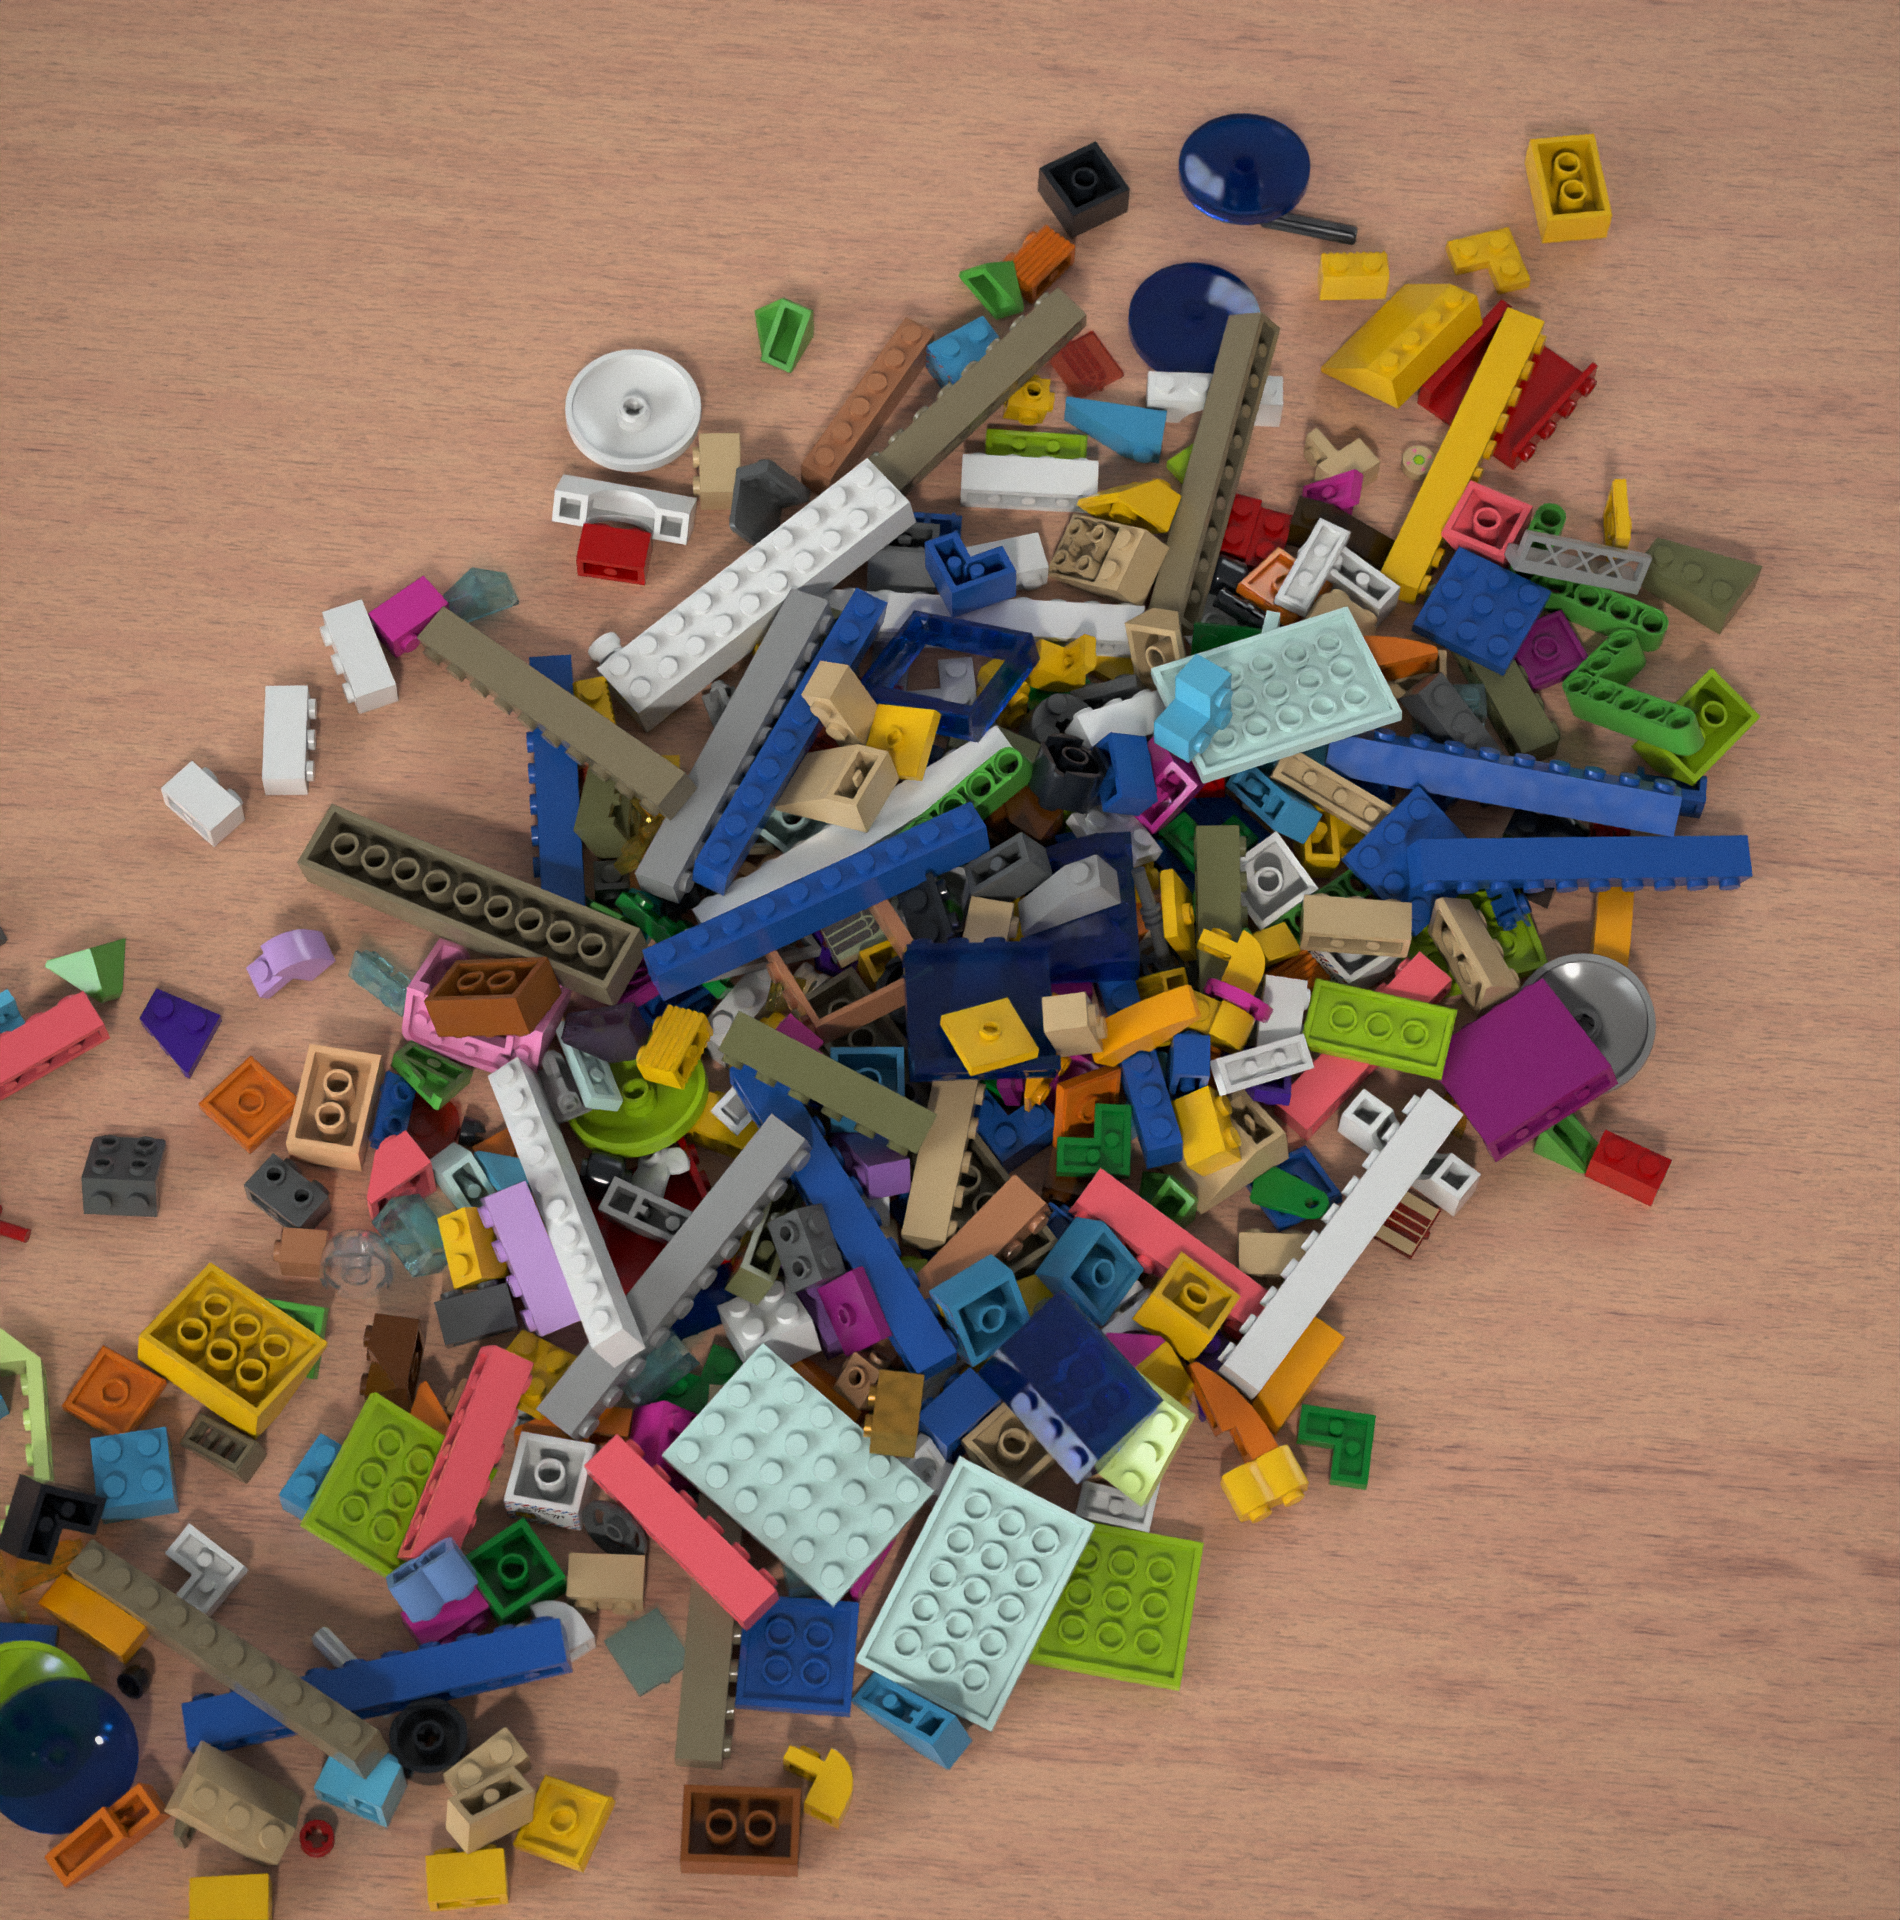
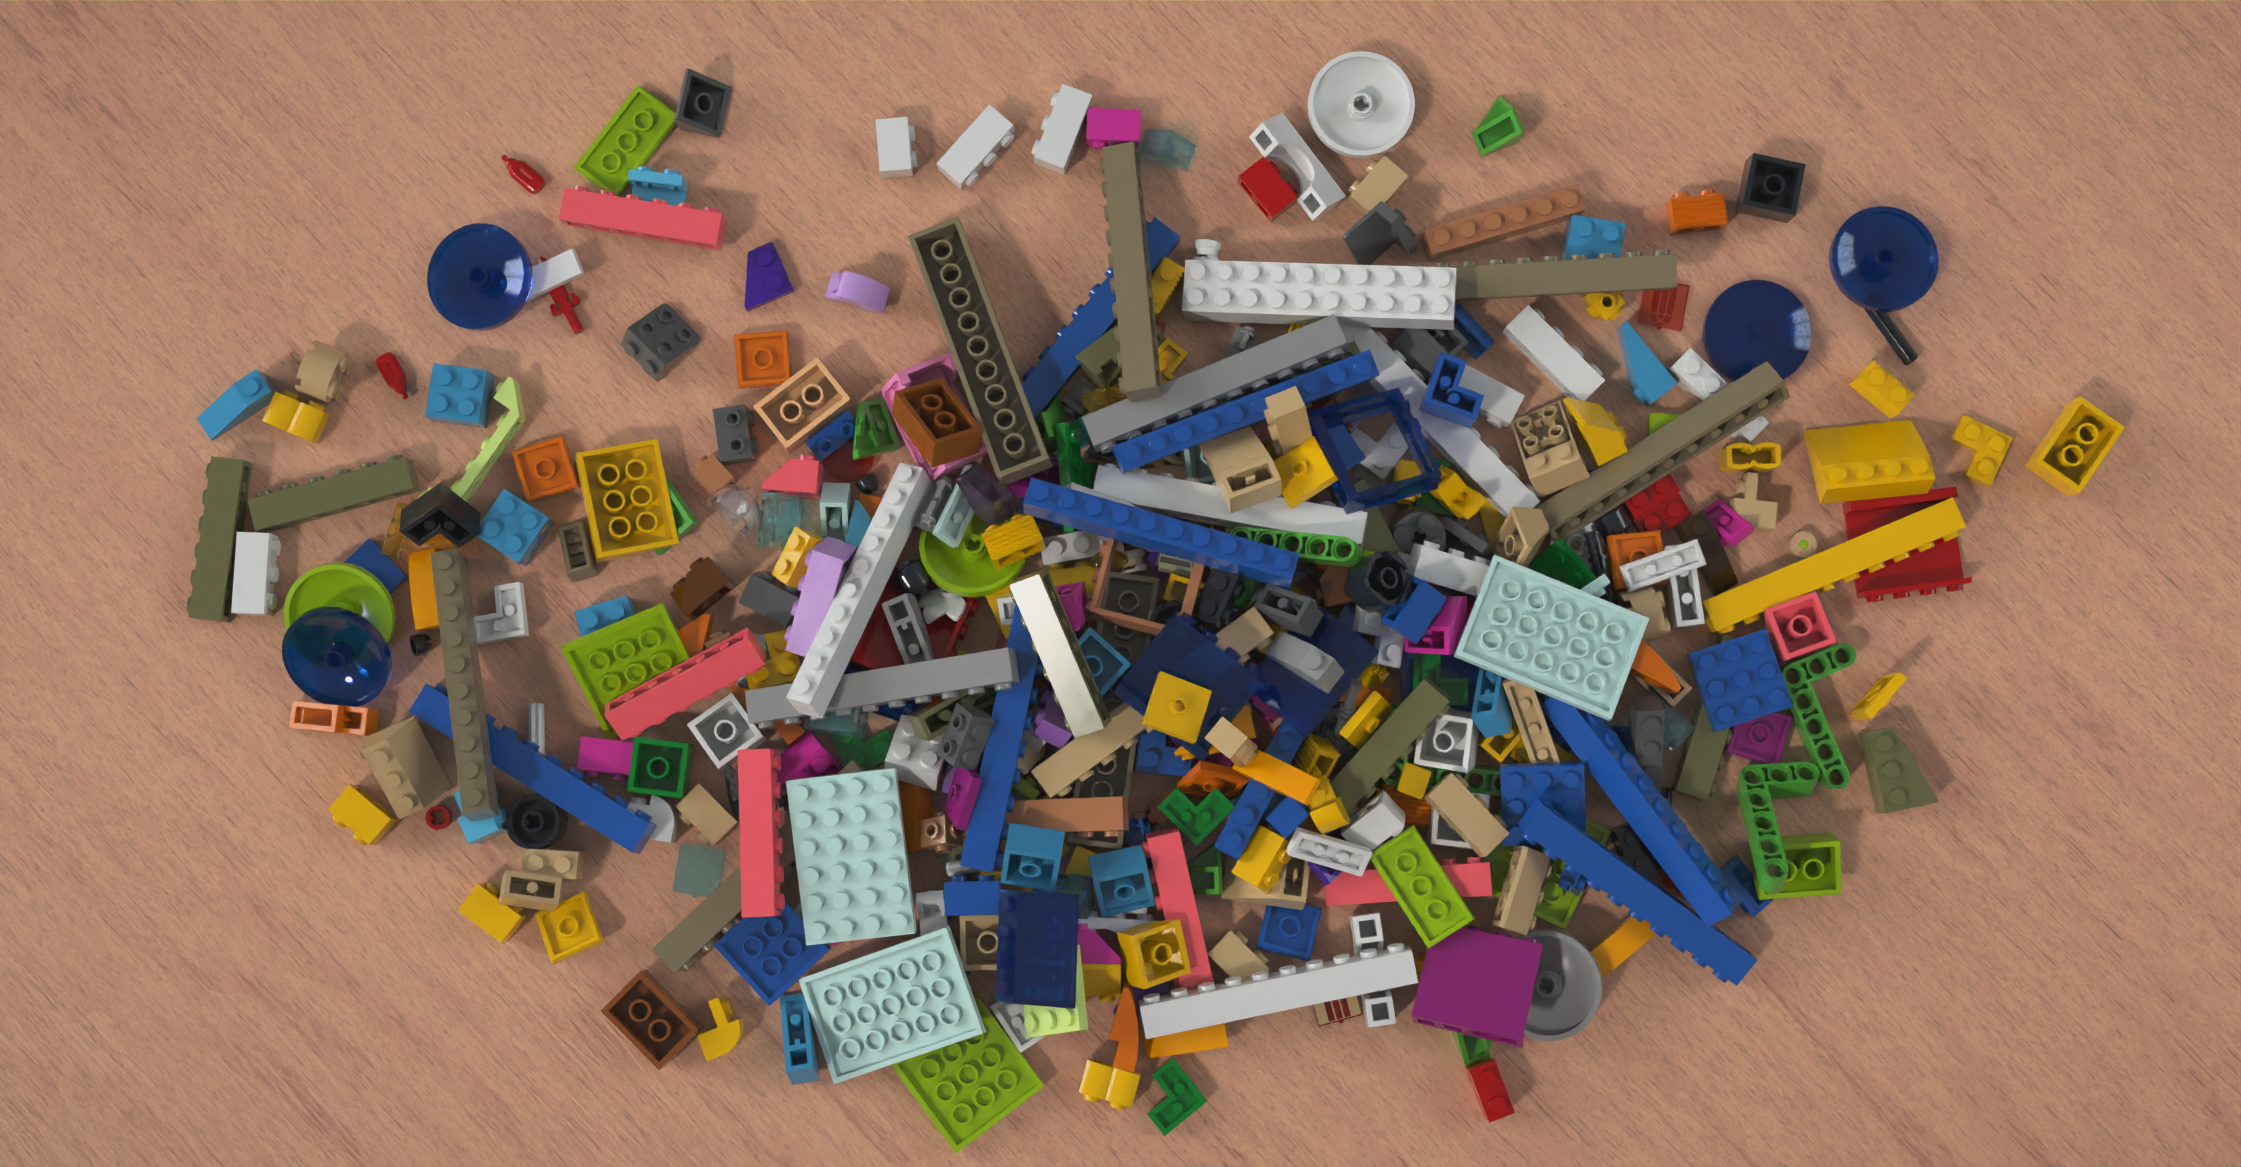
camera: 45 degrees right, 20 degrees up
bright green slope [45,938,126,1003] -> none
clear light blue hinge [348,950,412,1017] -> none
medium blue brick [386,1537,478,1623] -> none
pearl gold brick [863,1369,925,1458] -> none
bright green slope [958,261,1024,320] -> none
lime tile [985,428,1088,460] -> none
medium azure brick [1154,653,1233,763] -> none
yellow brick [1196,928,1265,996] -> none
dark pink tile [1203,978,1273,1023] -> none
green piece [1249,1166,1330,1219] -> none
light grey fence [1504,530,1652,595] -> none
none -> yellow brick [1719,442,1781,474]

